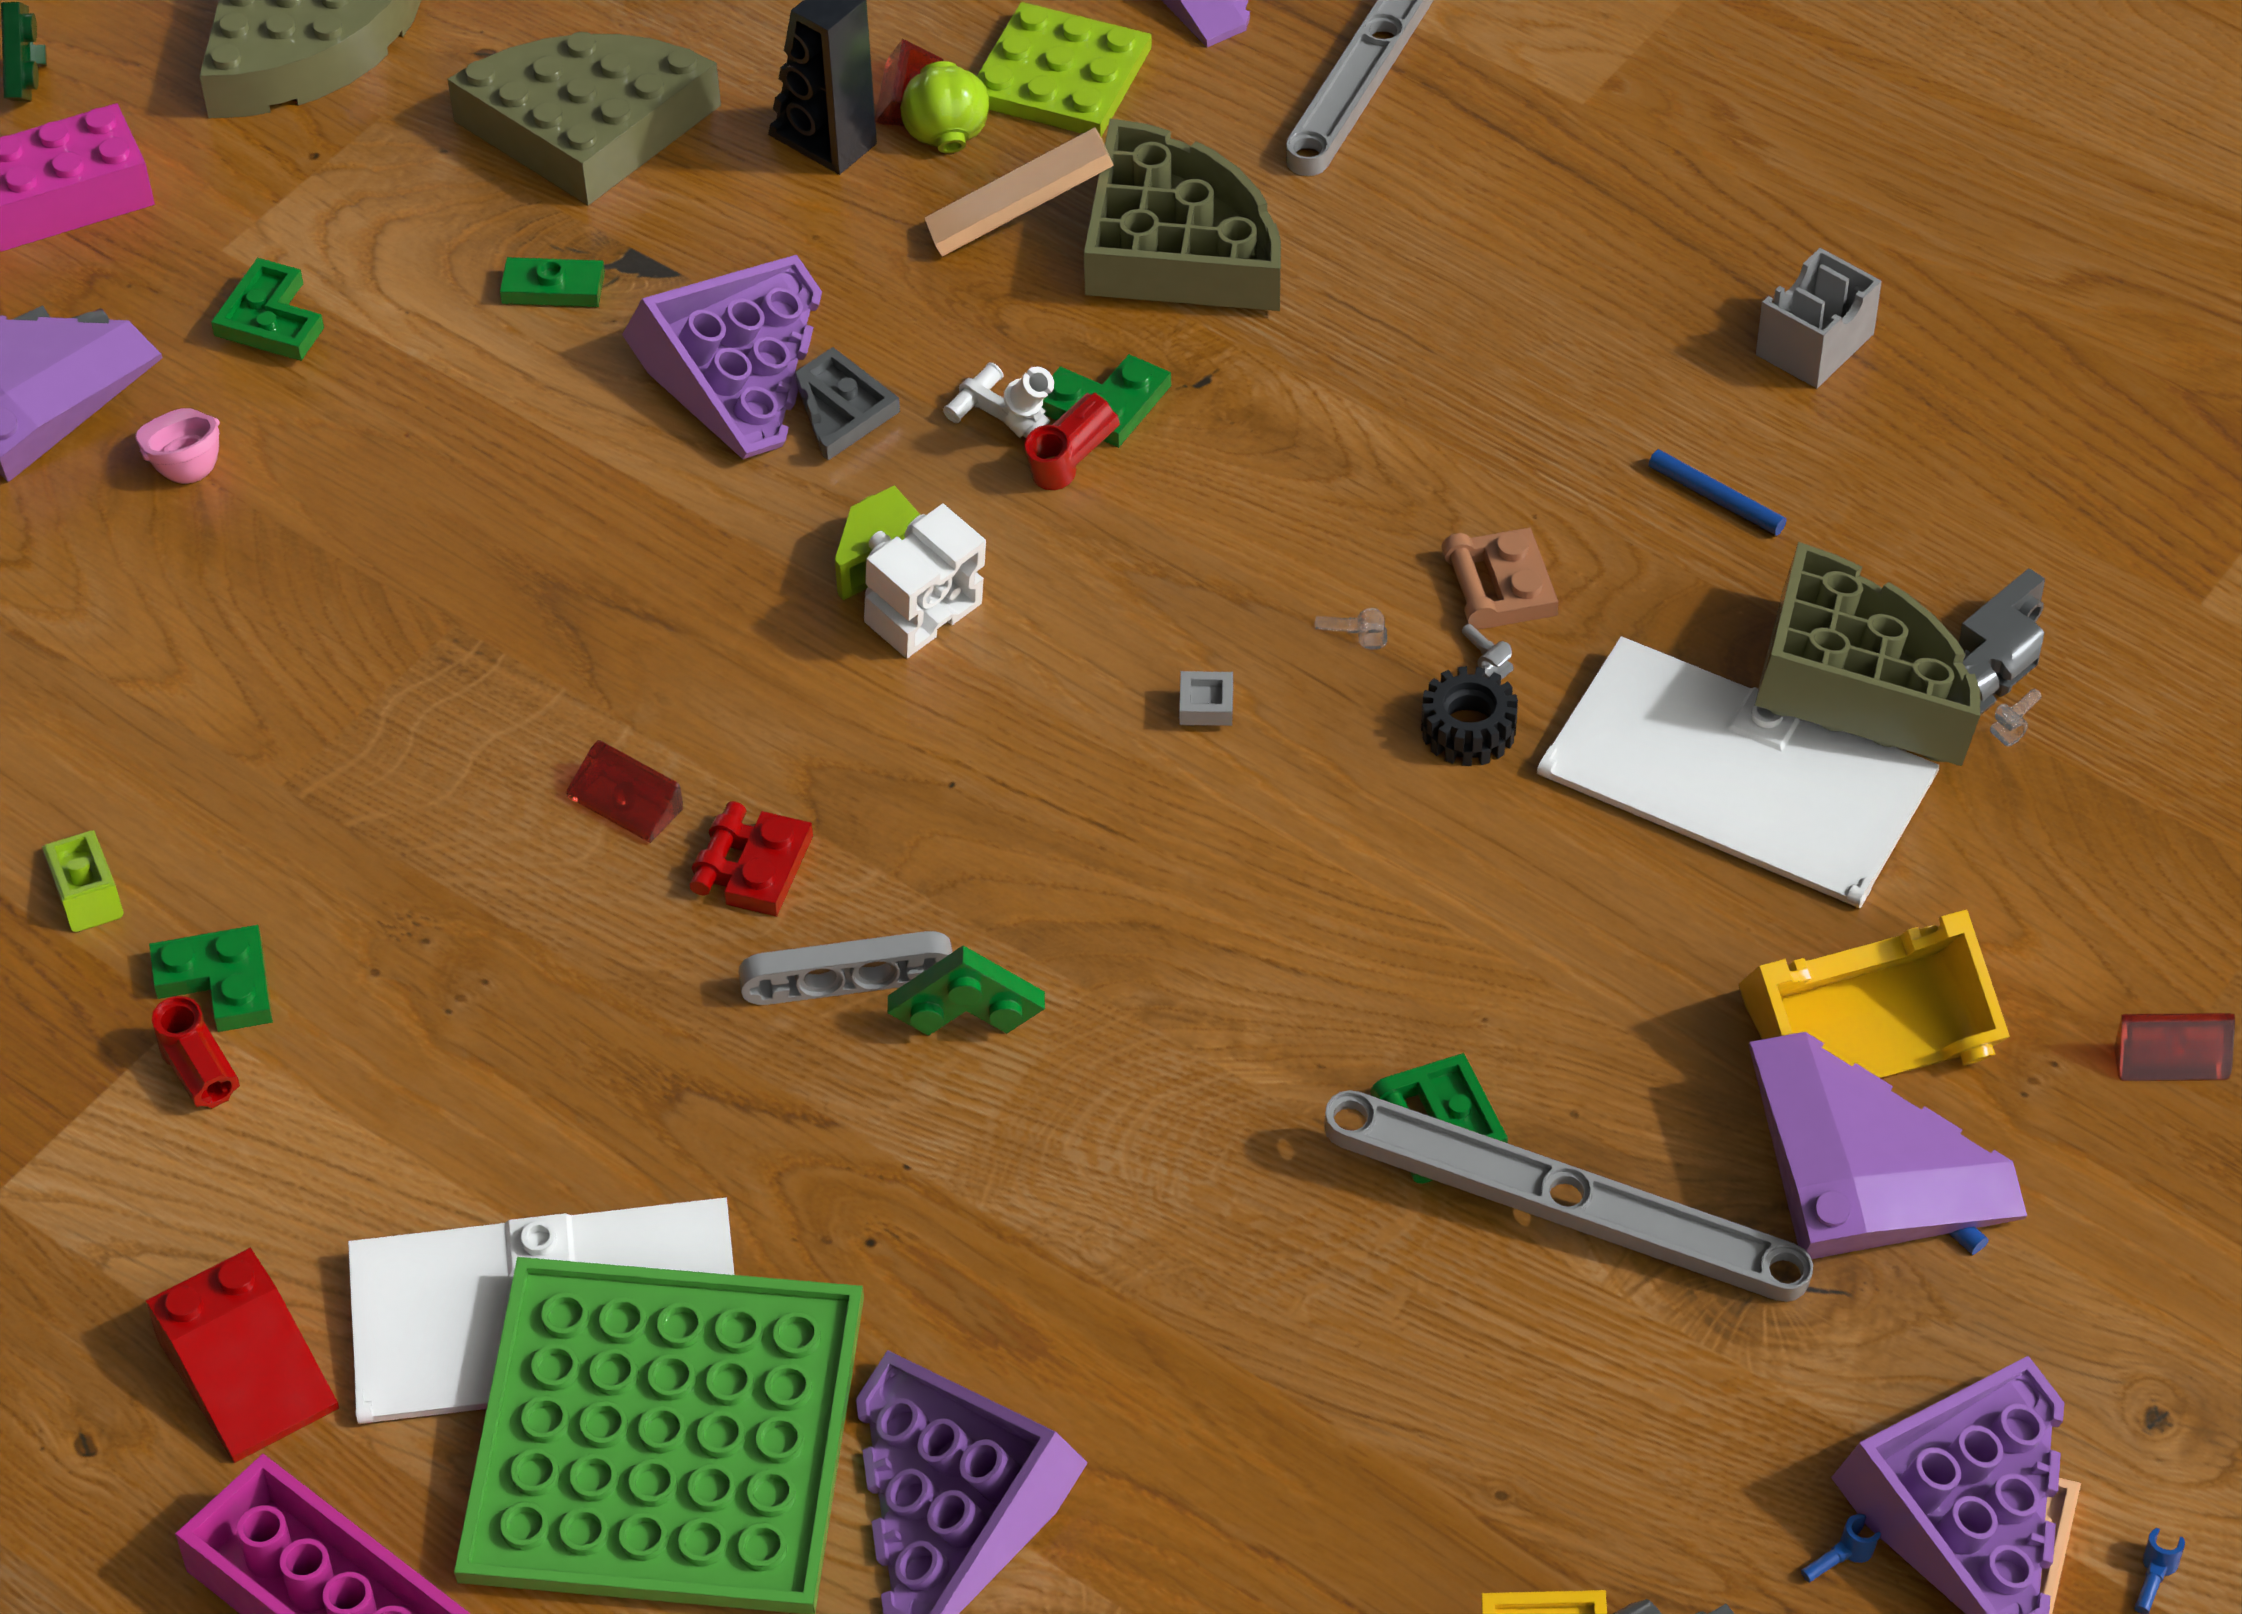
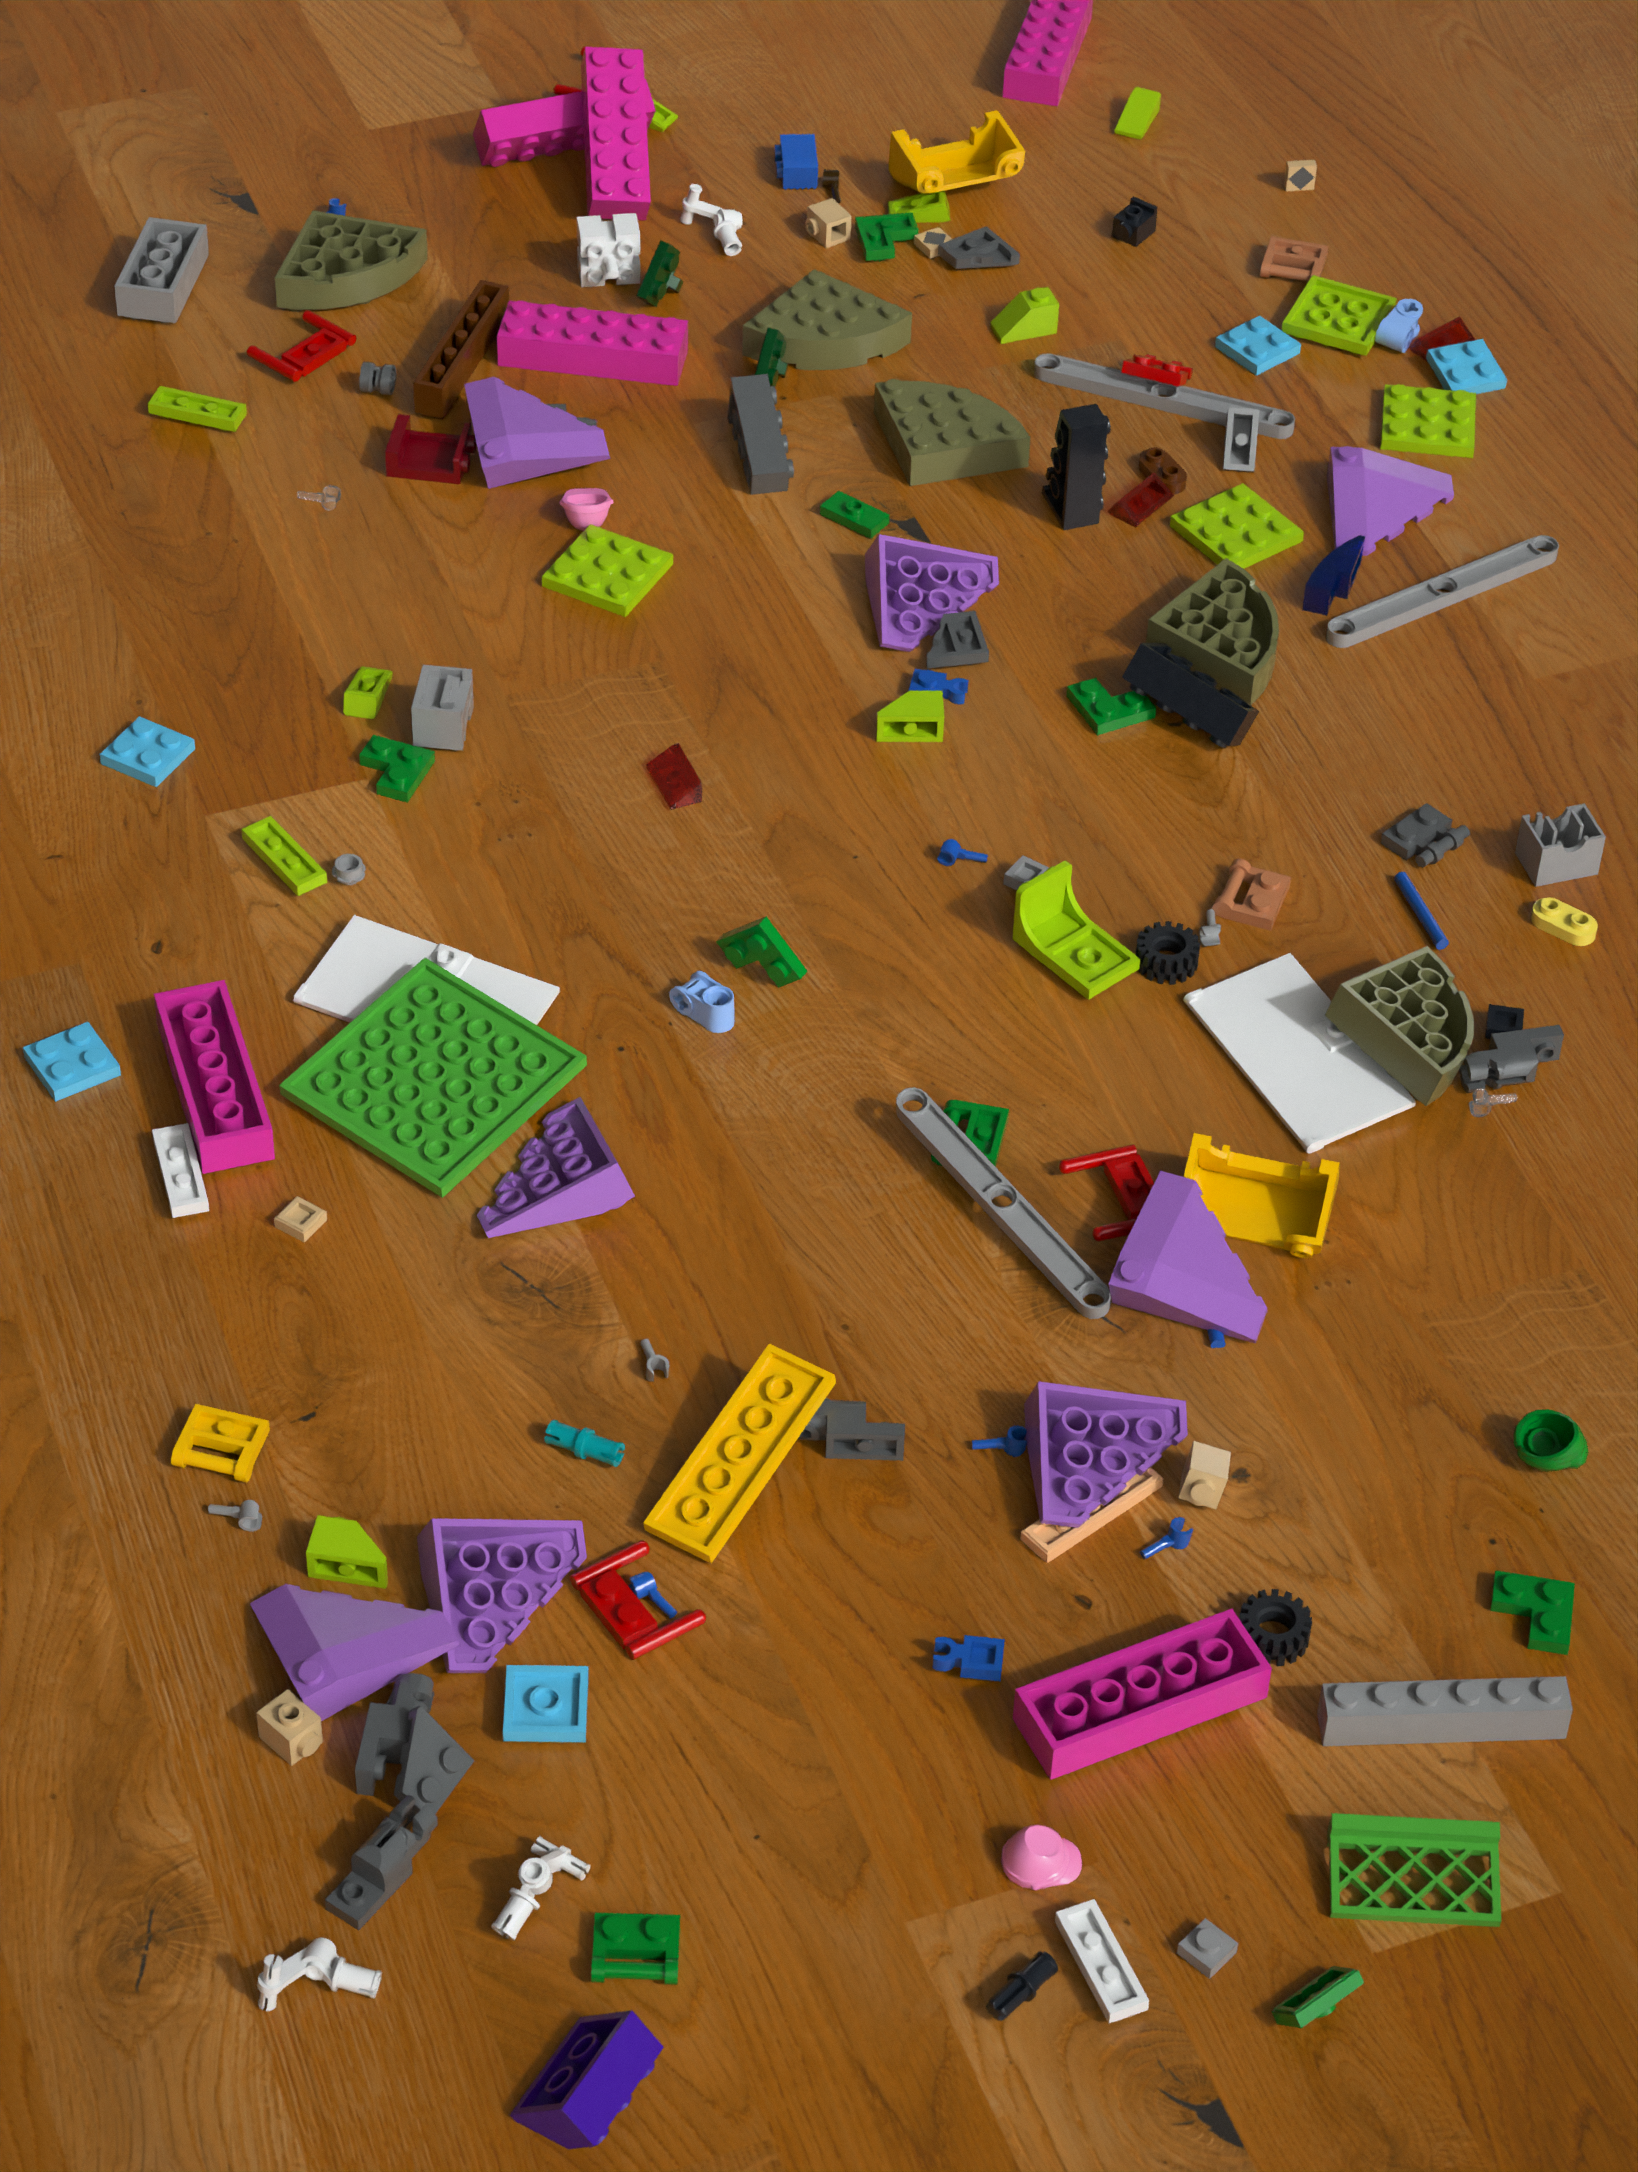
camera: 30 degrees right, 5 degrees down
red slope [146,1247,339,1463] -> none
red piece [151,996,240,1109] -> none
green plate [211,257,324,361] -> none
red plate [689,801,813,917] -> none
light grey beam [738,931,953,1005] -> none
white brick [864,503,986,659] -> none
lime plant [900,61,989,153] -> none
light nougat tile [925,127,1114,256] -> none
white pin [943,362,1054,438] -> none
red piece [1024,392,1120,490] -> none
clear hand [1315,608,1387,650] -> none
clear red slope [2114,1013,2235,1081] -> none
none -> lime plate [242,816,327,896]
none -> light grey plate [332,854,366,885]
none -> light grey piece [411,665,474,751]
none -> lime plate [542,525,673,617]
none -> light blue piece [669,971,735,1033]
none -> dark grey wedge [727,374,794,495]
none -> dark green hinge [755,327,788,386]
none -> blue plate [909,669,969,704]
none -> blue hand [938,839,988,866]
none -> lime bracket [1012,861,1141,1000]
none -> red plate [1059,1144,1154,1242]
none -> black wedge [1122,643,1259,748]
none -> reddish brown plate [1139,447,1187,495]
none -> tan brick [1179,1441,1231,1509]
none -> clear blue slope [1302,535,1366,616]
none -> dark grey plate [1381,803,1470,868]
none -> black plate [1485,1004,1524,1039]
none -> light yellow plate [1531,897,1598,946]

